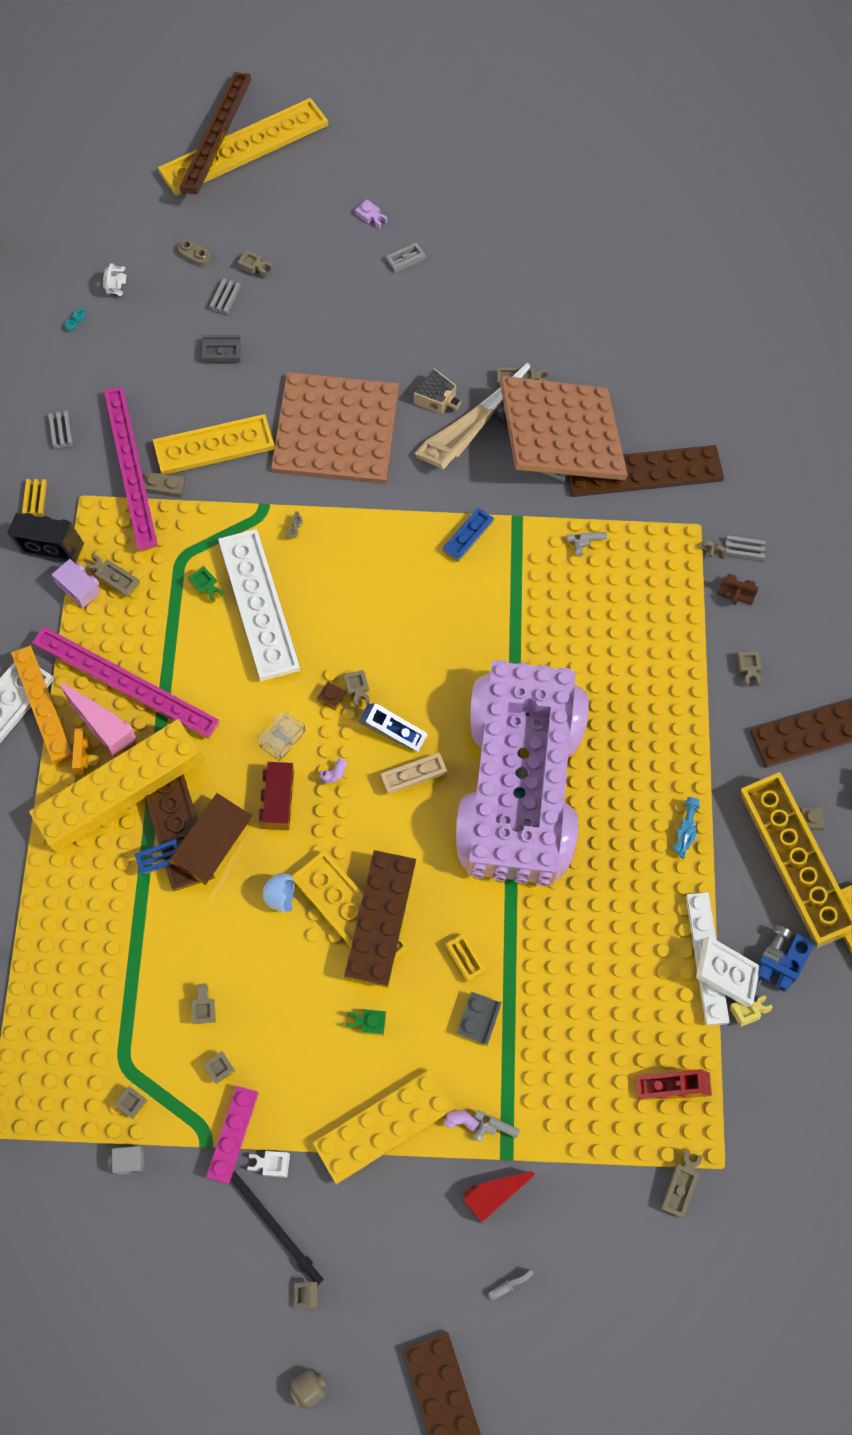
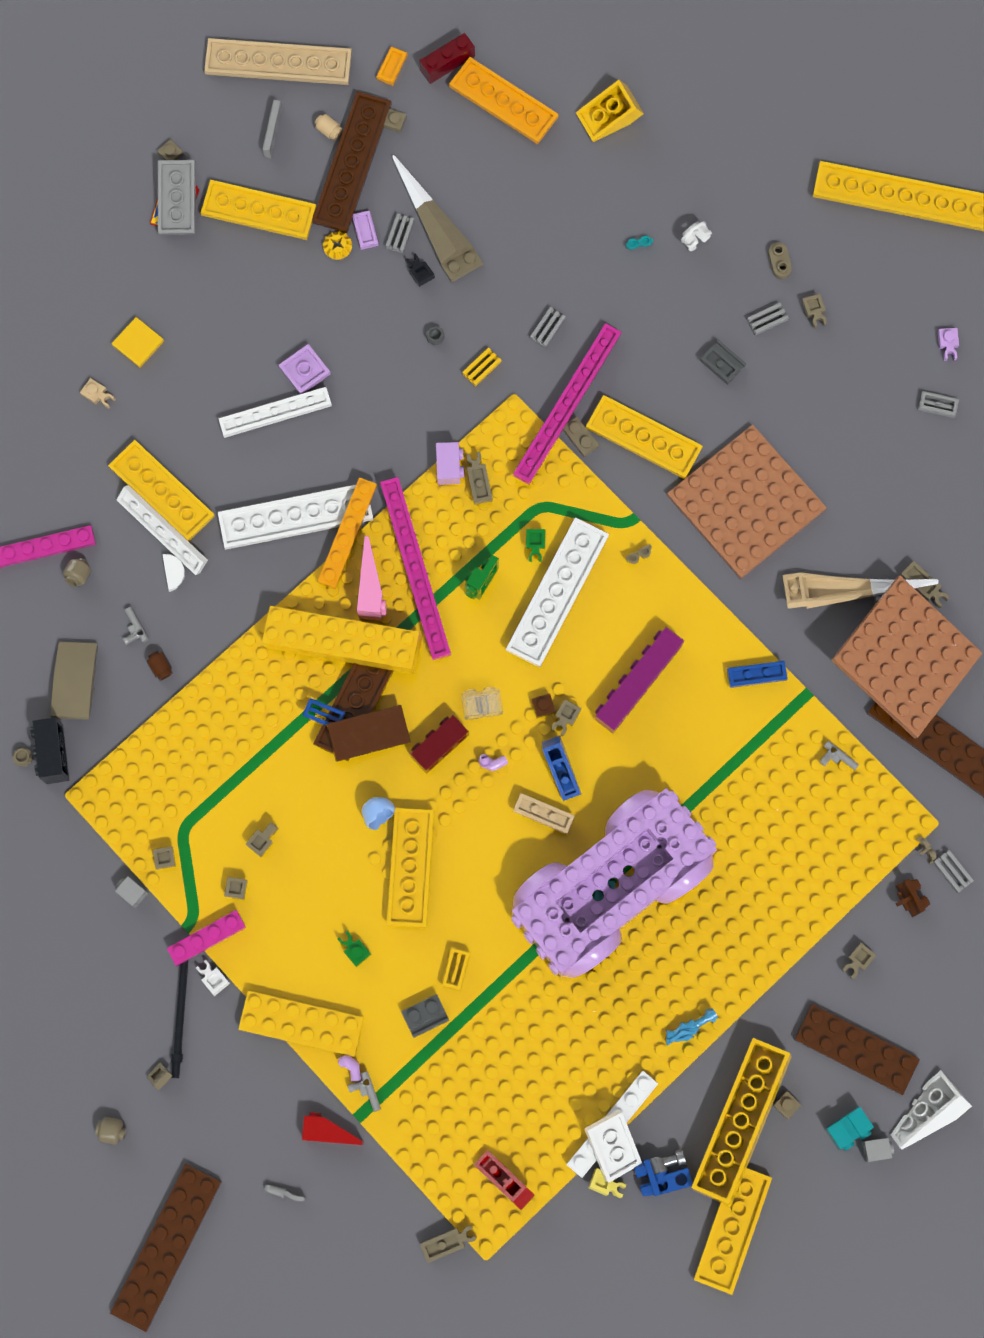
camera: 50 degrees right, 10 degrees up
black brick [7,513,84,564] -> none
light orange plate [72,728,90,776] -> none
reddish brown plate [180,72,251,195] -> none
reddish brown plate [344,850,416,988] -> none
torso [414,368,462,414] -> none
none -> green plate [464,555,499,600]
none -> magenta brick [595,627,684,733]

